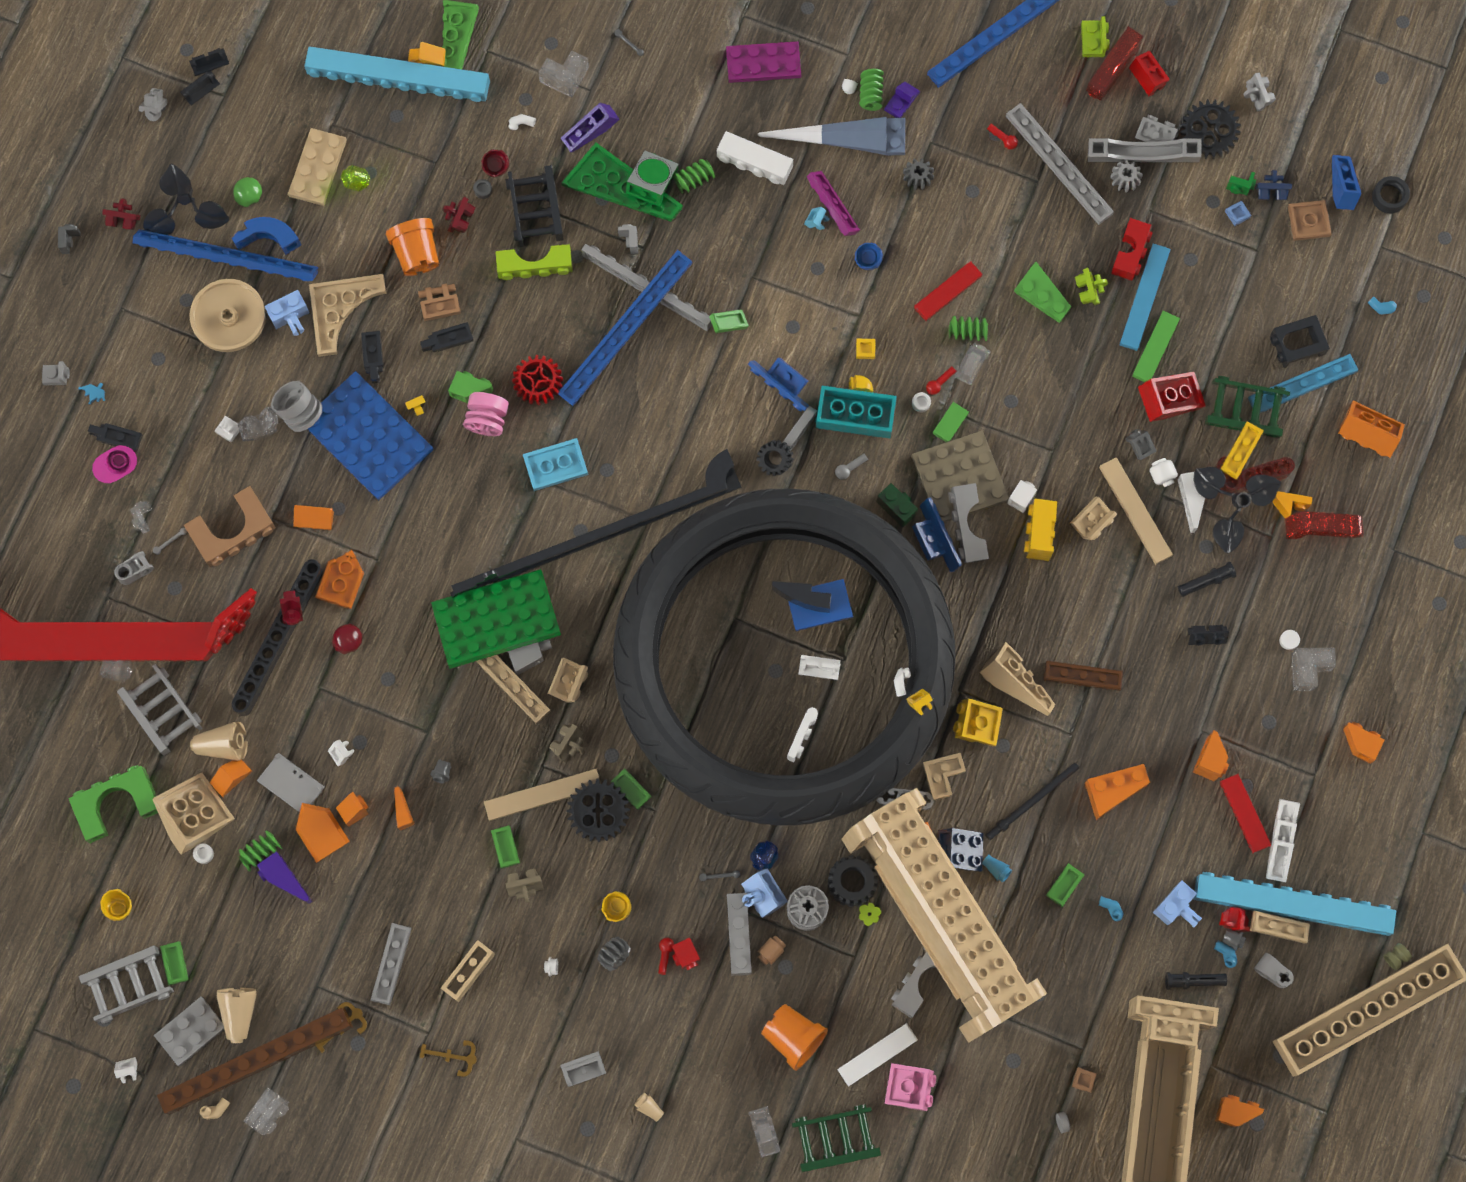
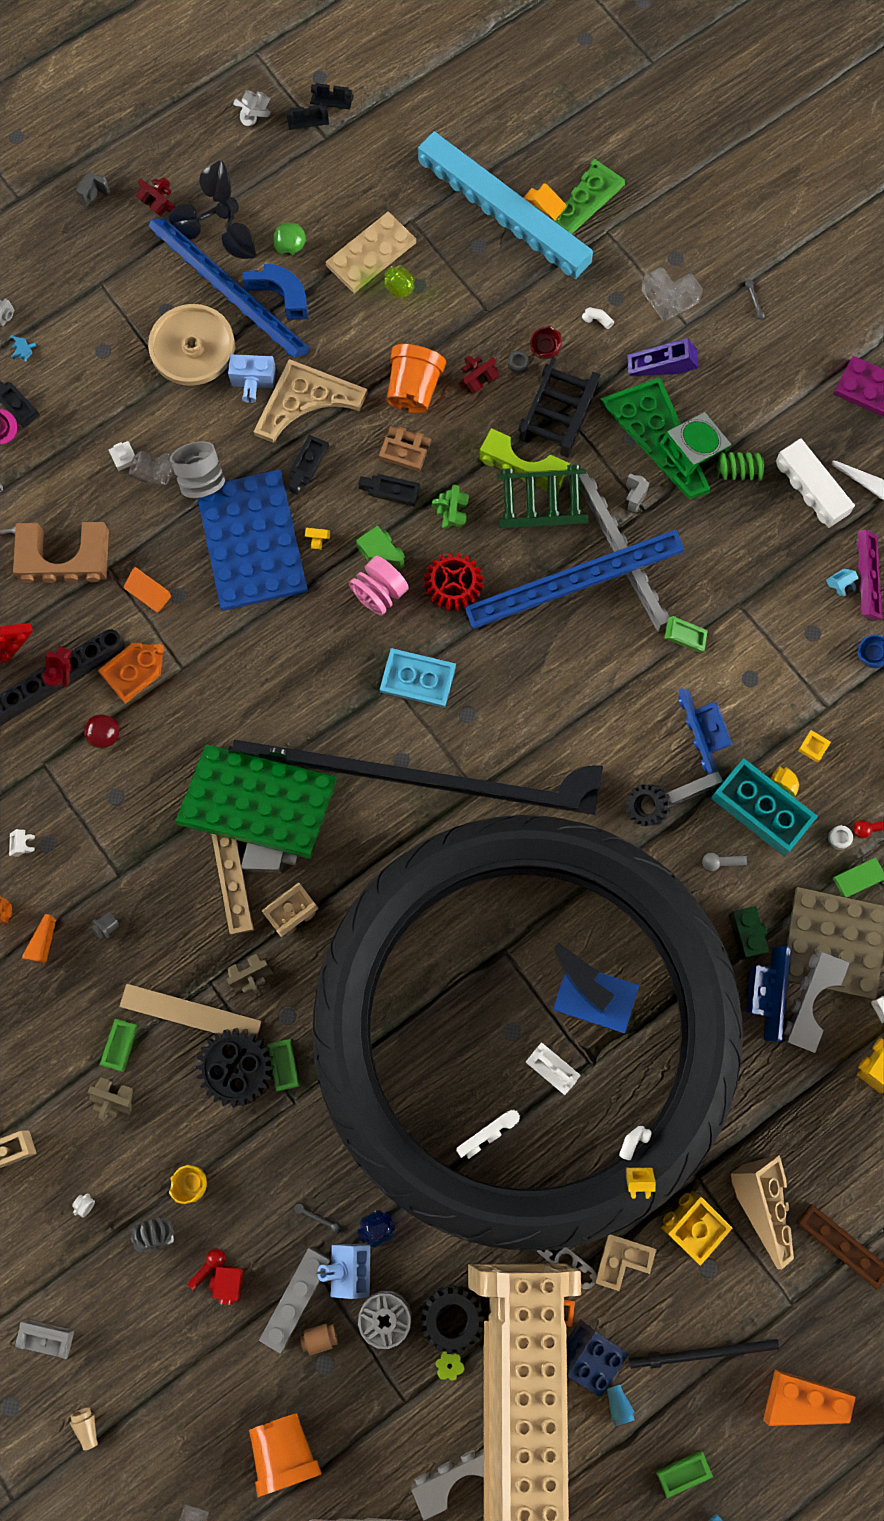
camera: 35 degrees right, 0 degrees up
none -> bright green hips [432,484,469,530]
none -> dark green fence [496,464,588,528]

